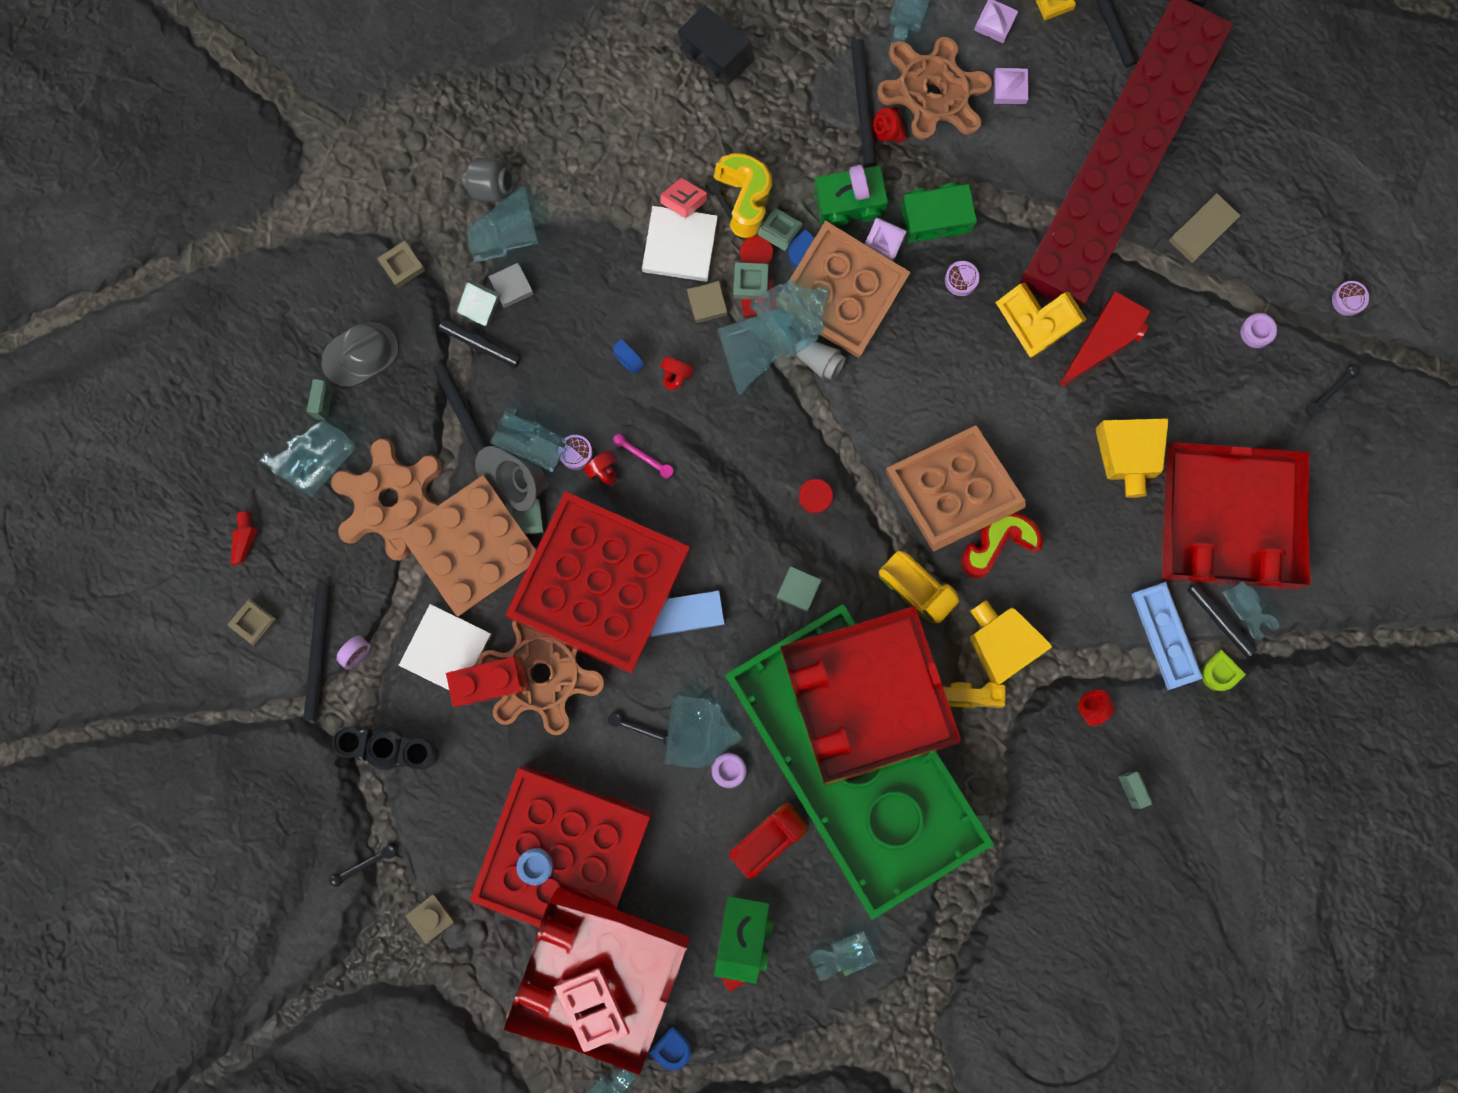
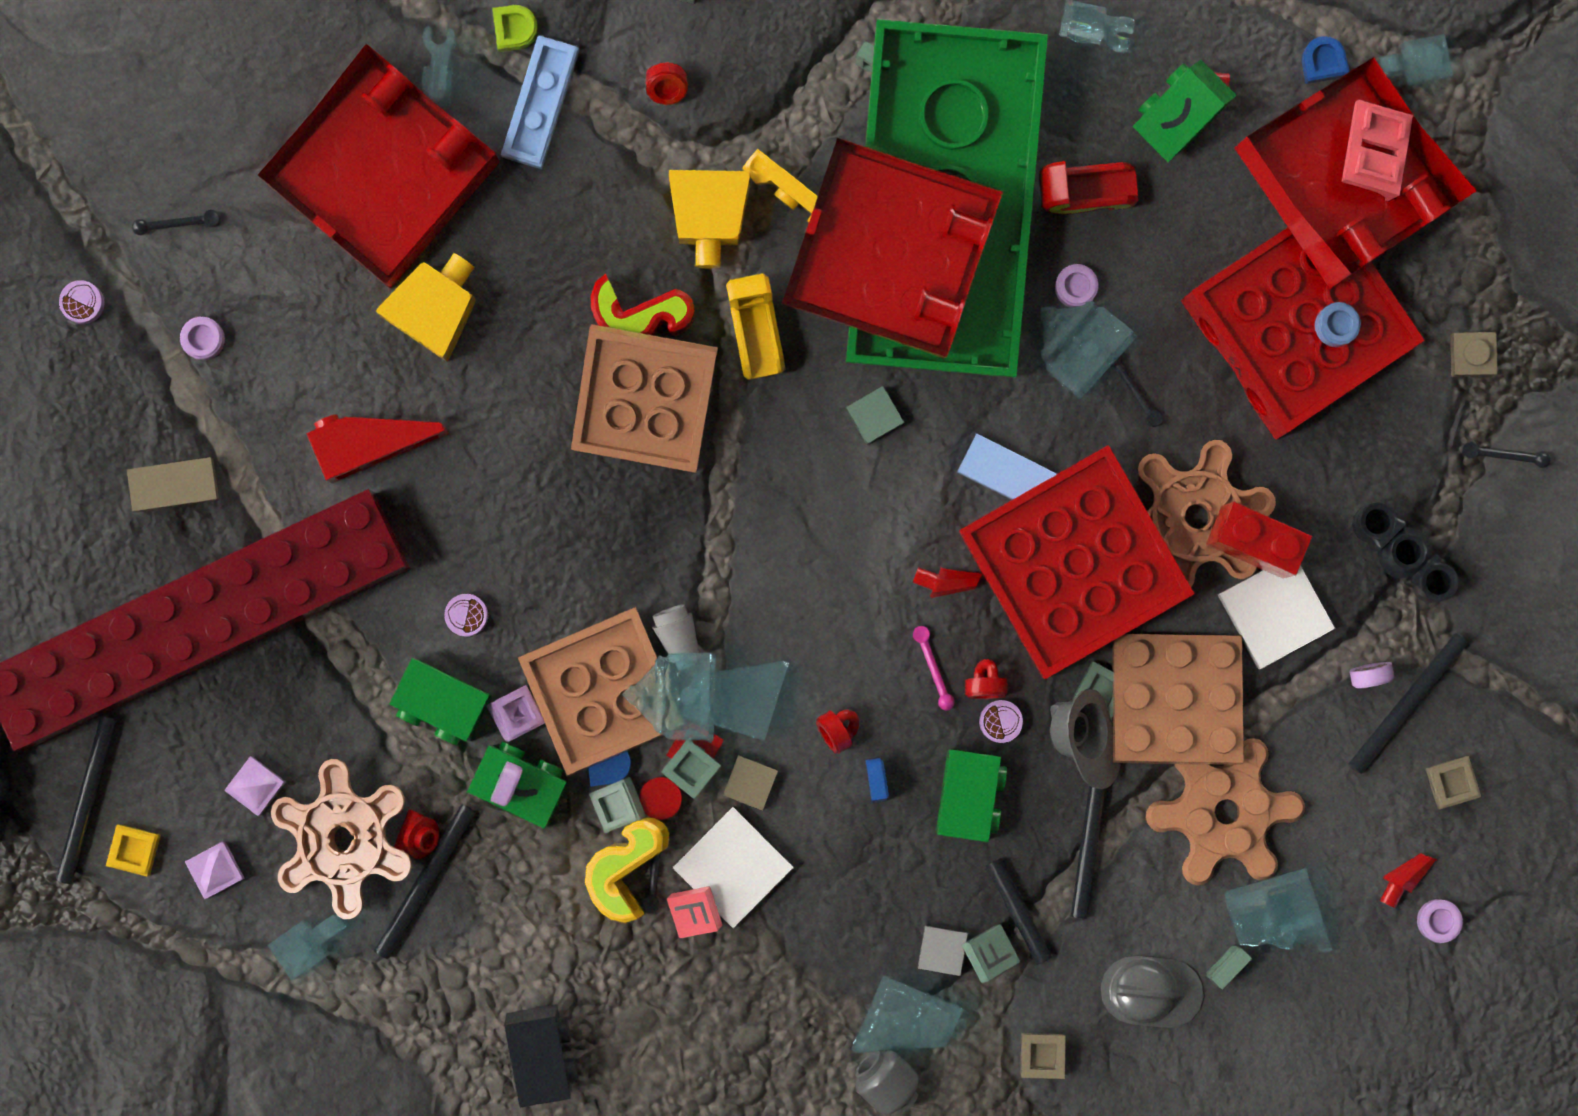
camera: 145 degrees left, 5 degrees up
clear light blue slope [490,405,566,472] -> none
red tile [799,479,833,514] -> none
yellow tile [995,283,1087,358] -> none
black piece [1187,582,1257,658] -> none
none -> red bar [913,567,983,598]
none -> green brick [936,749,1007,842]
none -> lavender tile [1417,899,1463,943]

